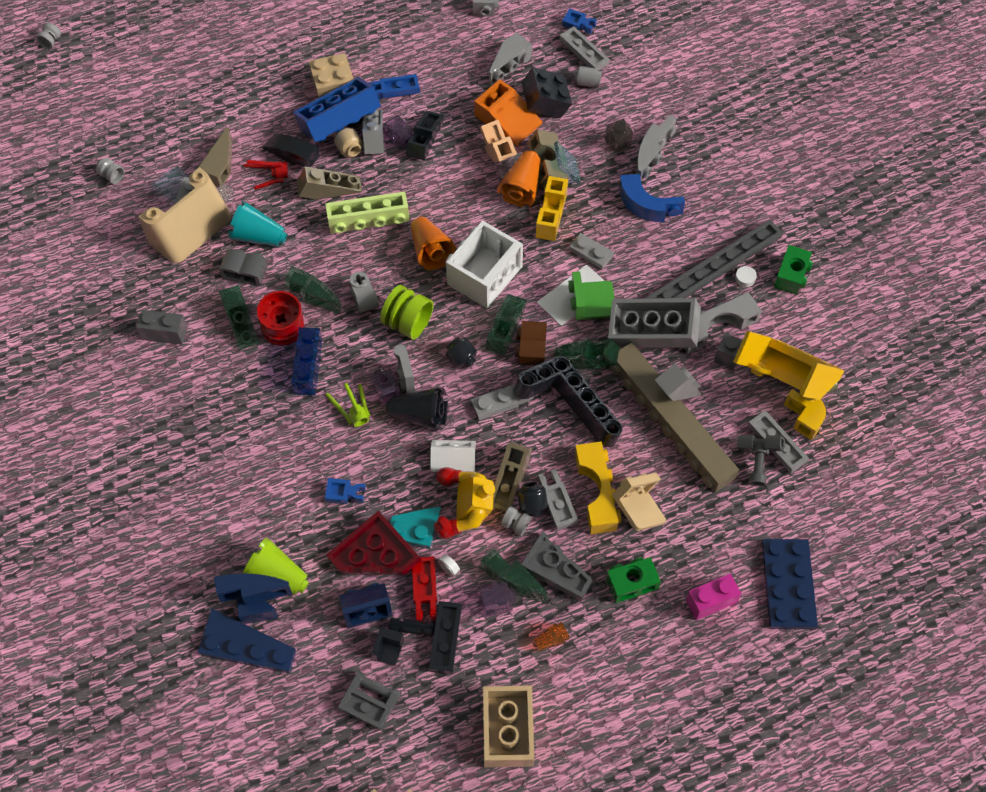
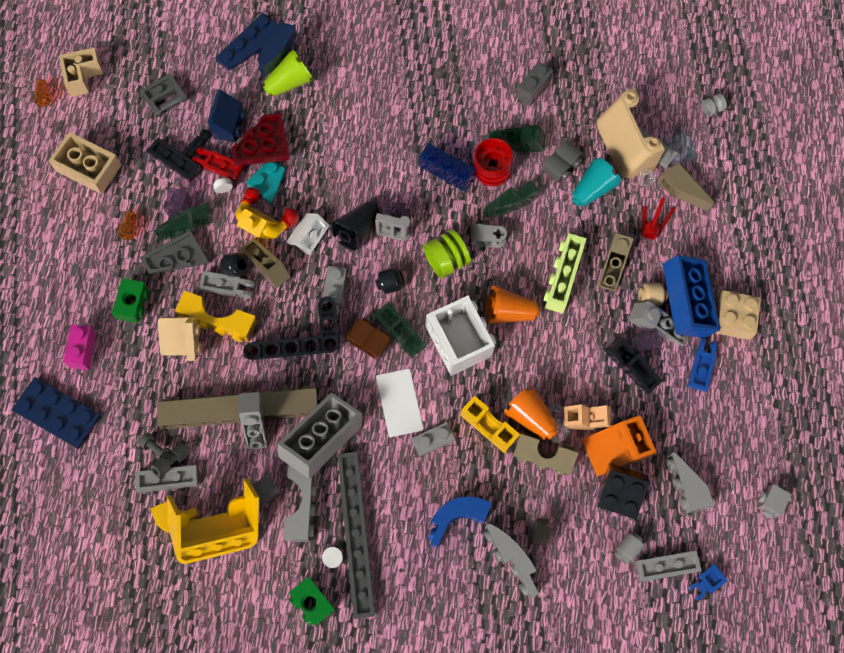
camera: 115 degrees right, 10 degrees up
black slope [263,134,320,167] -> none
blue plate [325,478,366,504] -> none
lime plant [326,383,371,427] -> none
black panel [372,627,404,666] -> none
light grey wheel [501,506,531,536] -> none
clear green slope [553,338,620,369] -> none
clear light blue piece [554,141,581,184] -> none
bright green bracket [568,271,615,320] -> none

